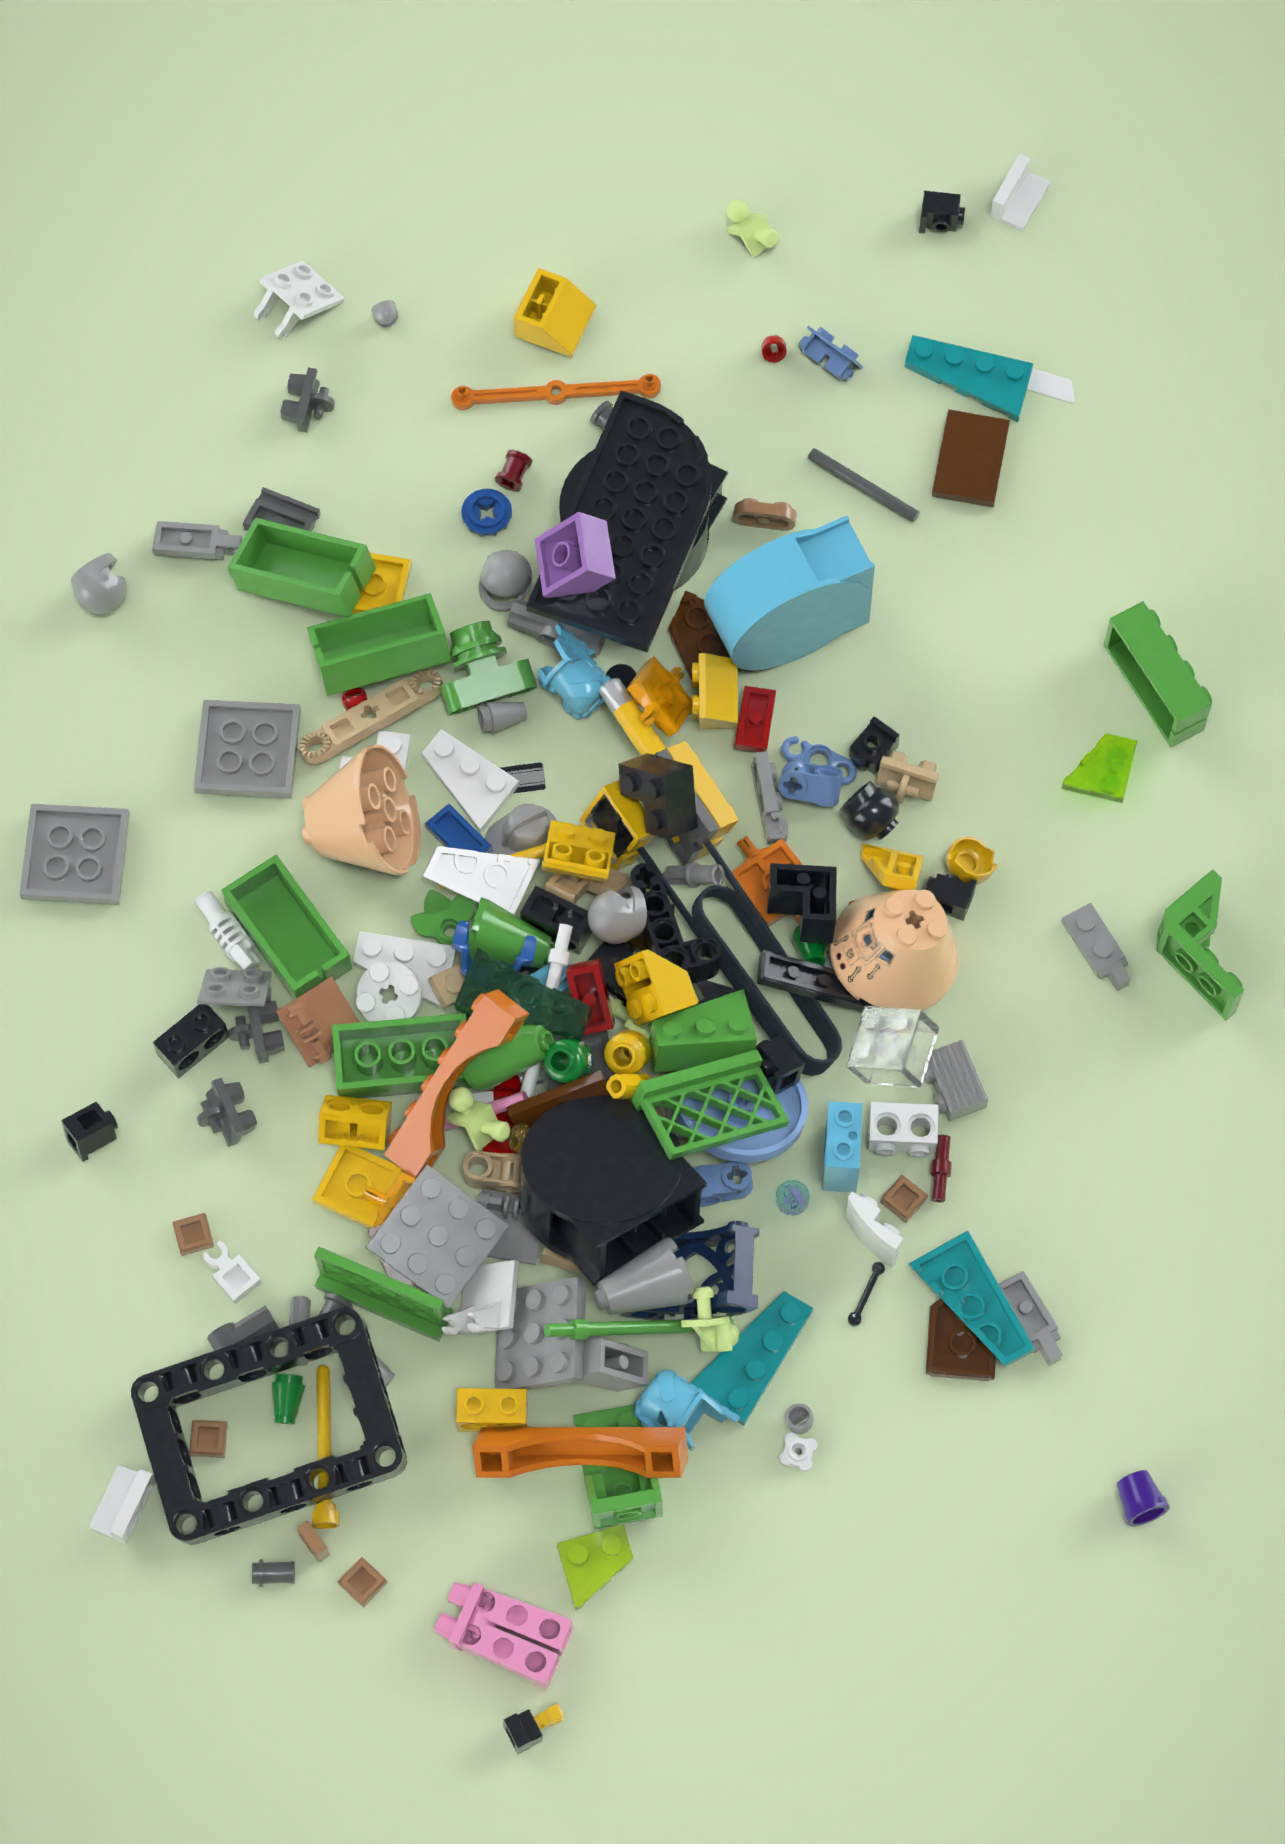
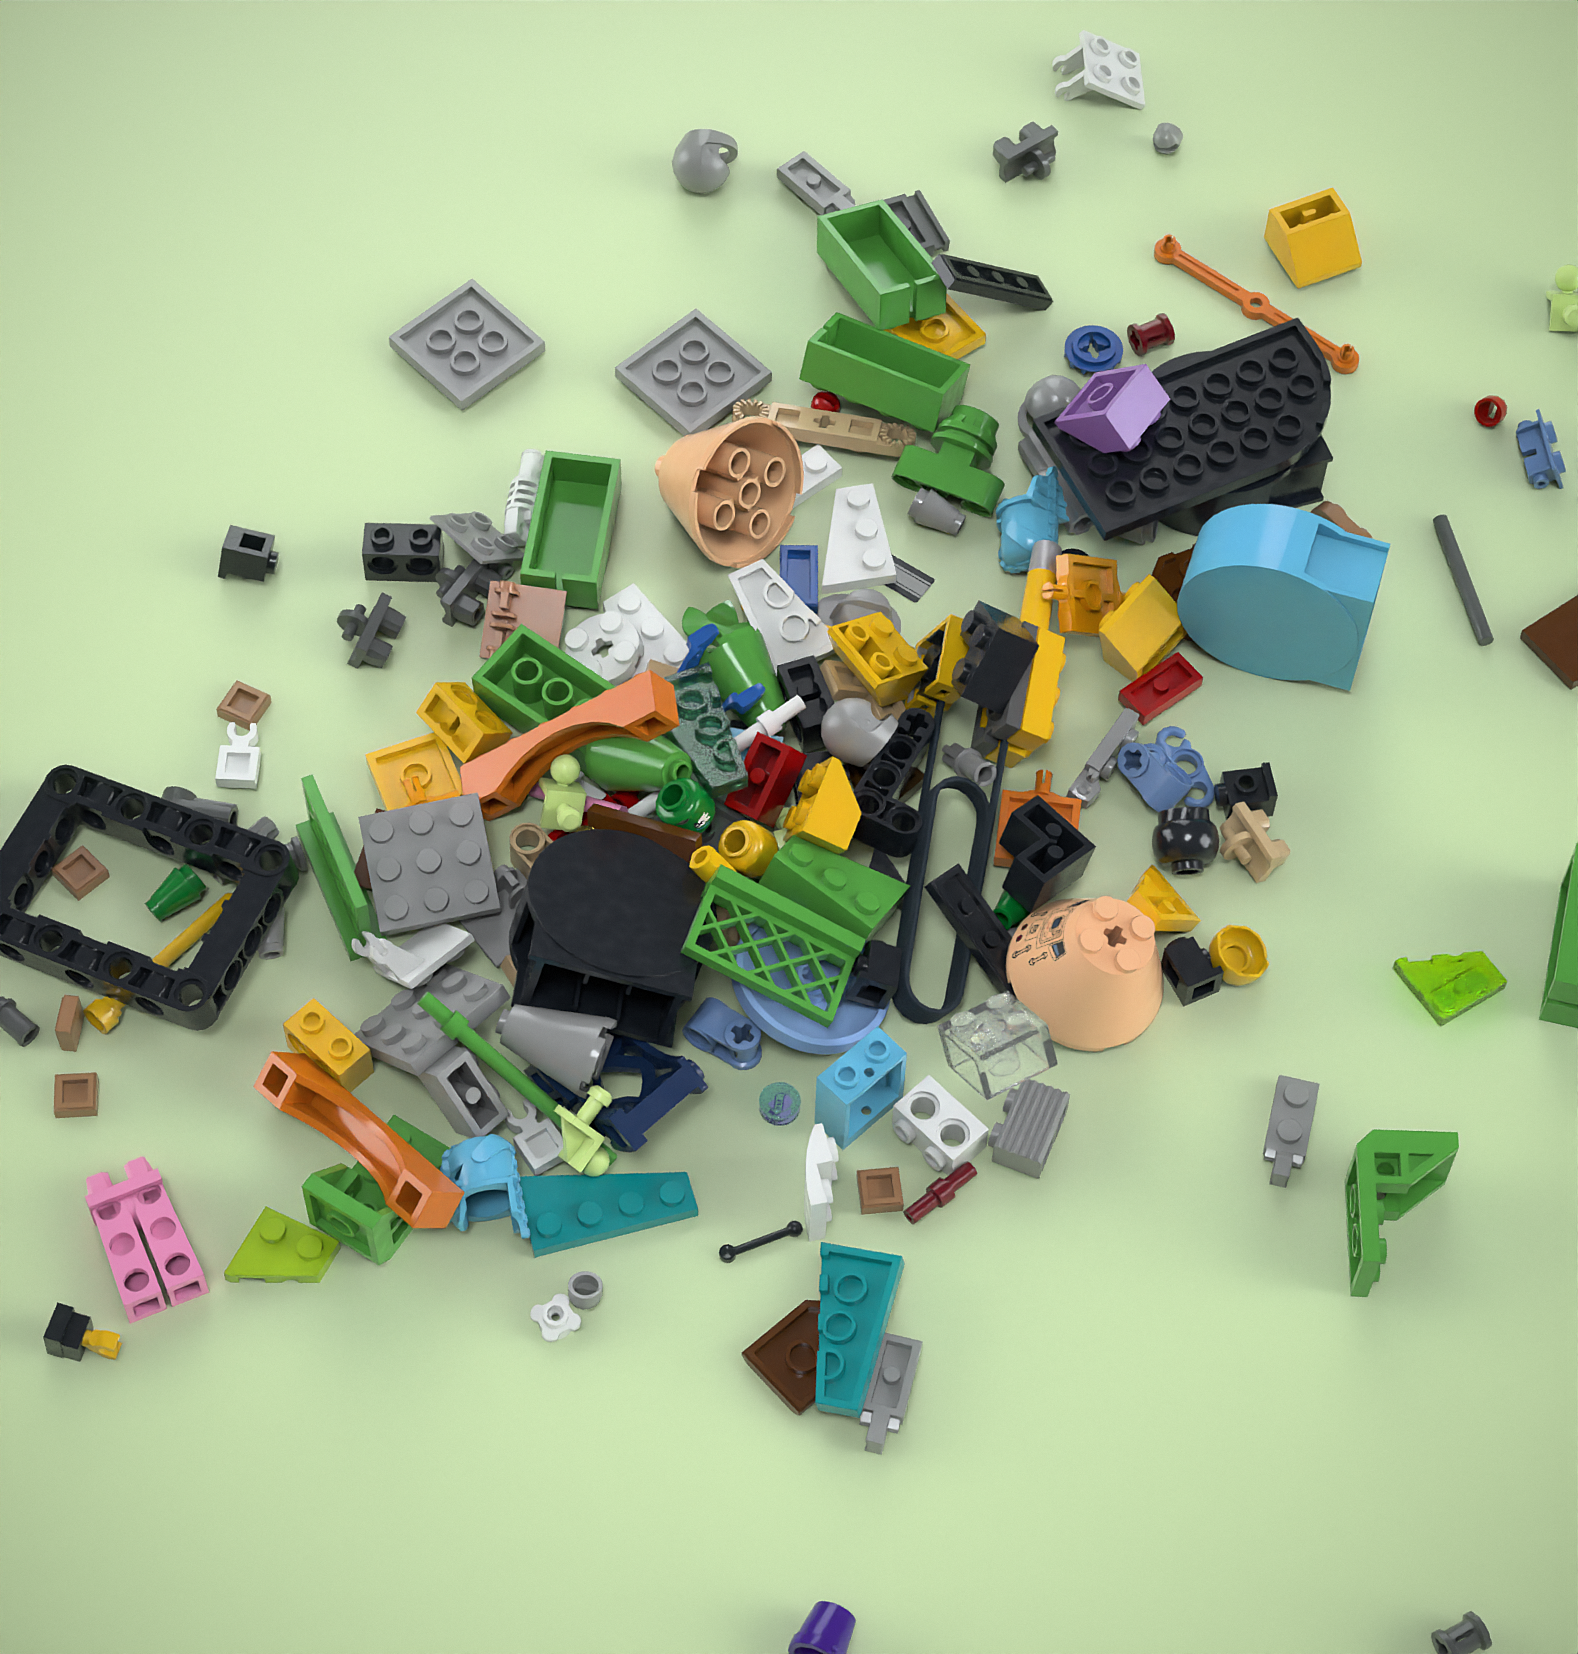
camera: 40 degrees right, 10 degrees down
none -> white plate [505,1099,564,1176]
none -> black tile [932,254,1053,311]

